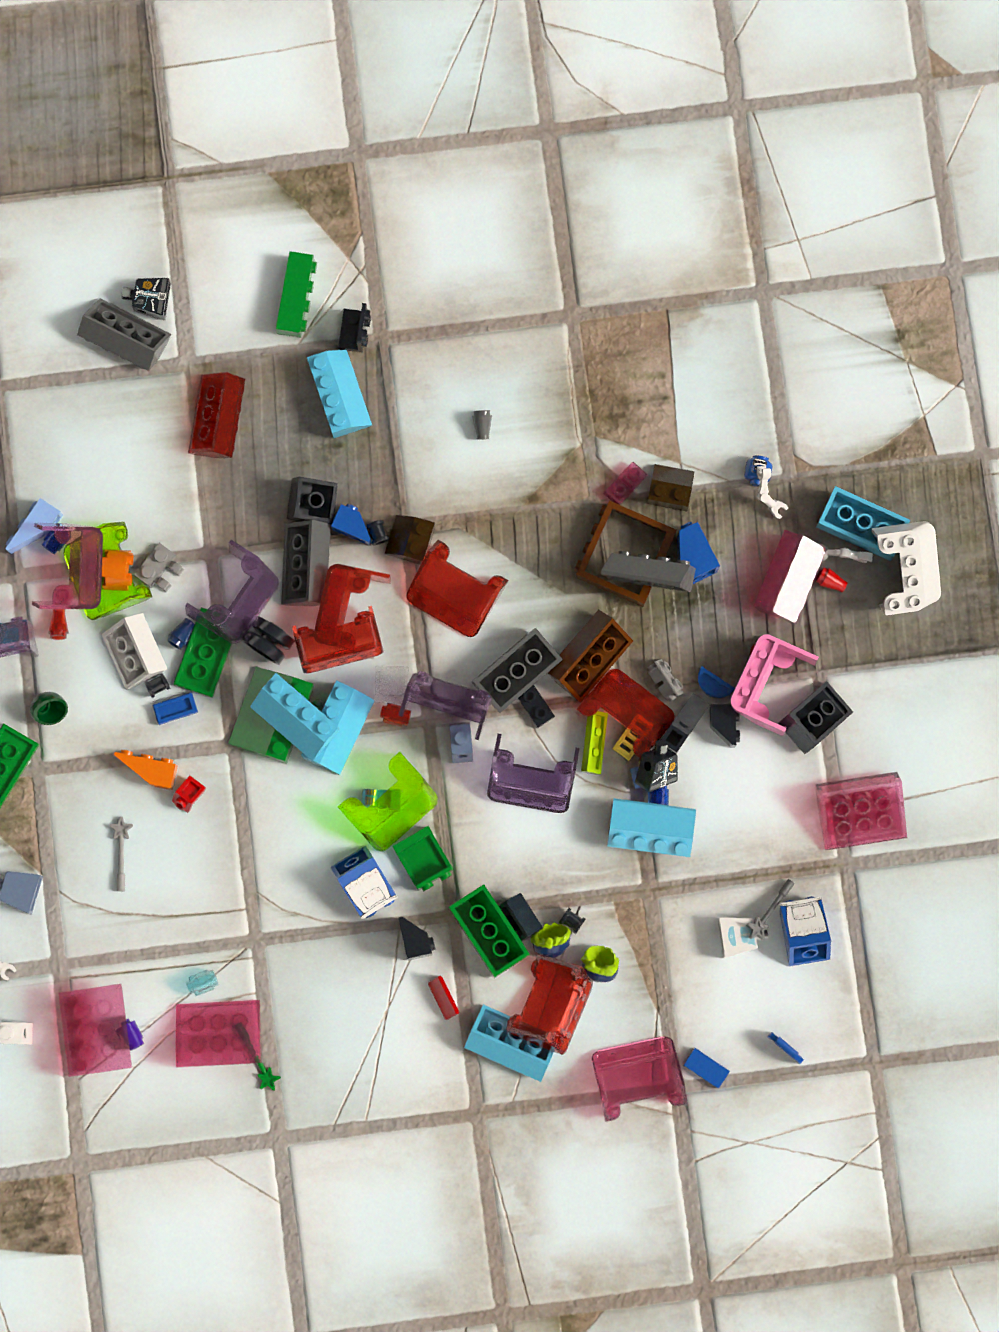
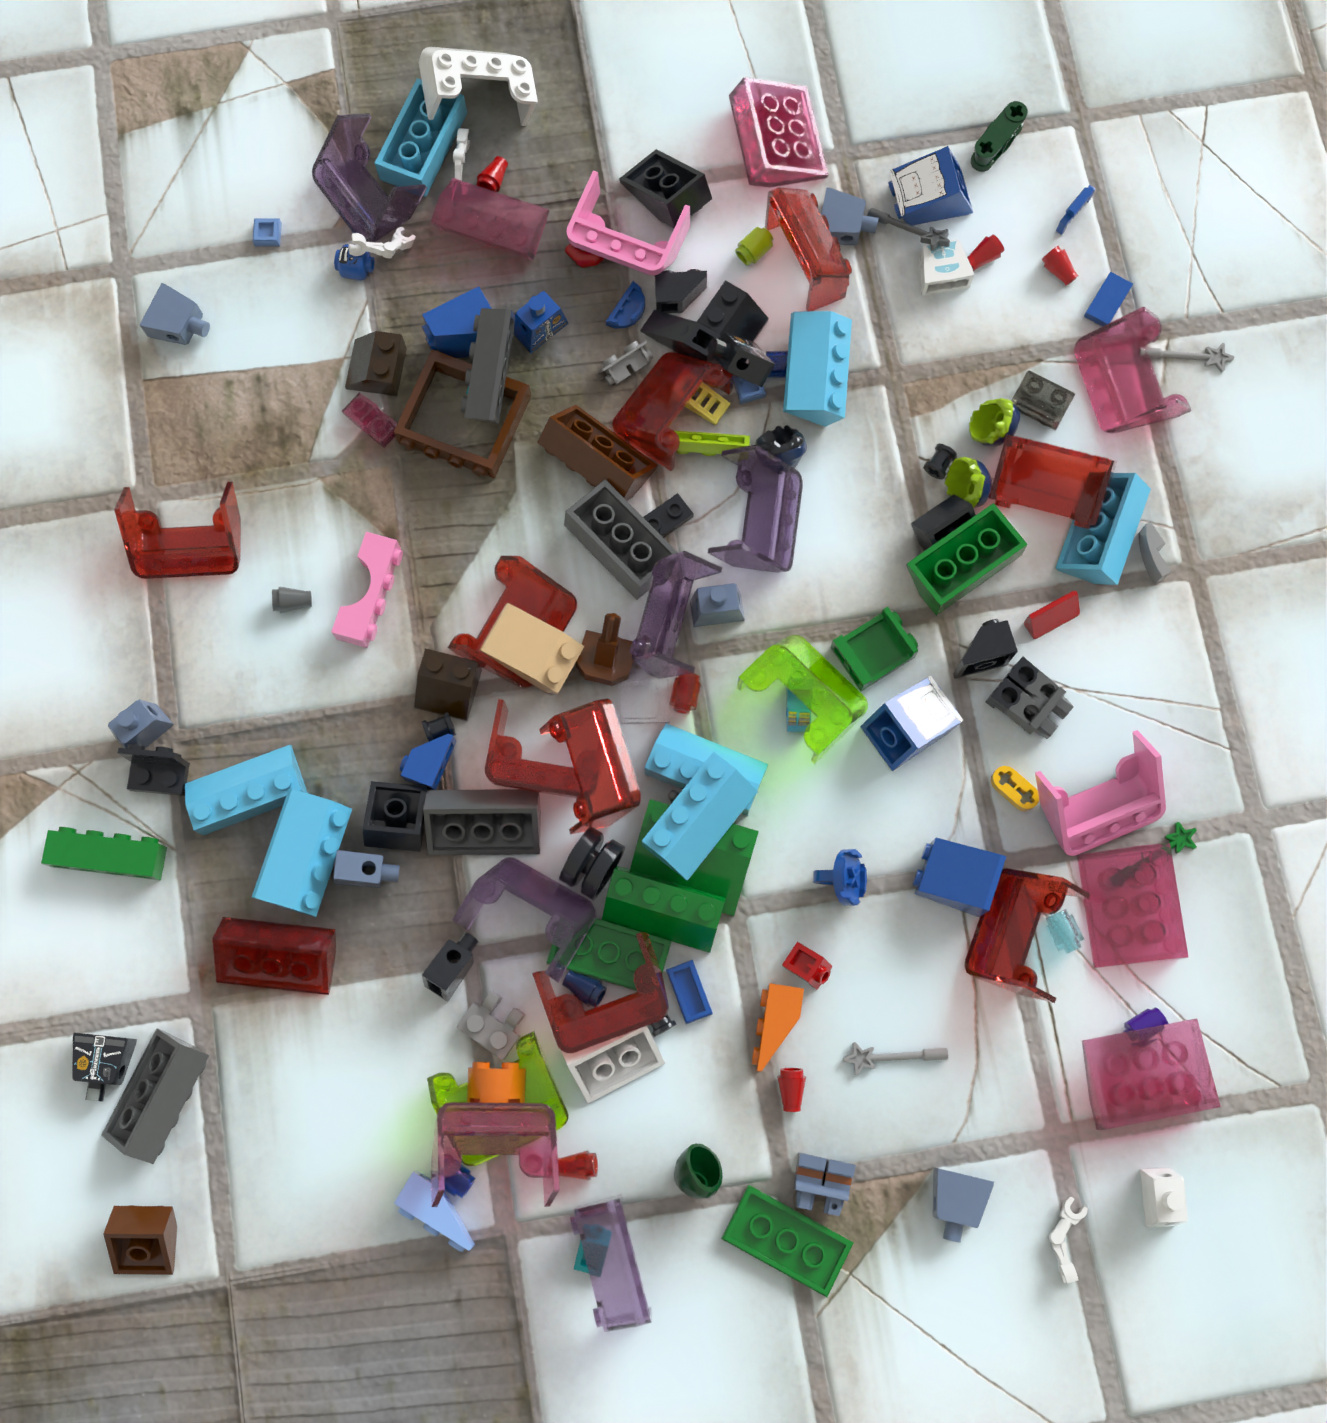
camera: 90 degrees left, 5 degrees down
none -> reddish brown slope [103,1205,177,1275]
none -> sand blue torso [108,699,174,748]
none -> clear red windscreen [114,482,241,579]
none -> sand blue torso [140,283,210,345]
none -> medium blue tile [252,218,282,246]
none -> medium azure slope [252,788,352,917]
none -> clear purple windscreen [312,113,427,243]
none -> bright pink arch [331,532,403,648]
none -> sand blue torso [333,850,400,888]
none -> black torso [422,932,479,1002]
none -> tan slope [479,603,584,694]
none -> blue torso [514,291,568,353]
none -> clear red windscreen [532,932,669,1053]
none -> reddish brown piece [575,613,639,686]
none -> green slope [602,866,726,953]
none -> black slope [697,280,769,342]
none -> lime brick [735,227,773,266]
none -> black hair [755,425,807,471]
none -> clear red windscreen [765,187,852,311]
none -> red cone [777,1068,806,1112]
none -> sand blue hips [793,1152,856,1216]
none -> blue tile [813,849,867,906]
none -> sand blue torso [816,187,878,246]
none -> blue slope [912,838,1006,917]
none -> clear red windscreen [964,868,1090,1003]
none -> red cone [967,234,1005,272]
none -> dark green piece [970,101,1028,172]
none -> dark grey hips [985,657,1074,739]
none -> yellow beam [991,766,1039,811]
none -> clear smoke bracket [1011,370,1075,431]
none -> bright pink windscreen [1035,730,1166,856]
none -> red cone [1042,246,1079,286]
none -> light grey piece [1138,343,1234,372]
none -> light grey slope [1139,521,1172,585]

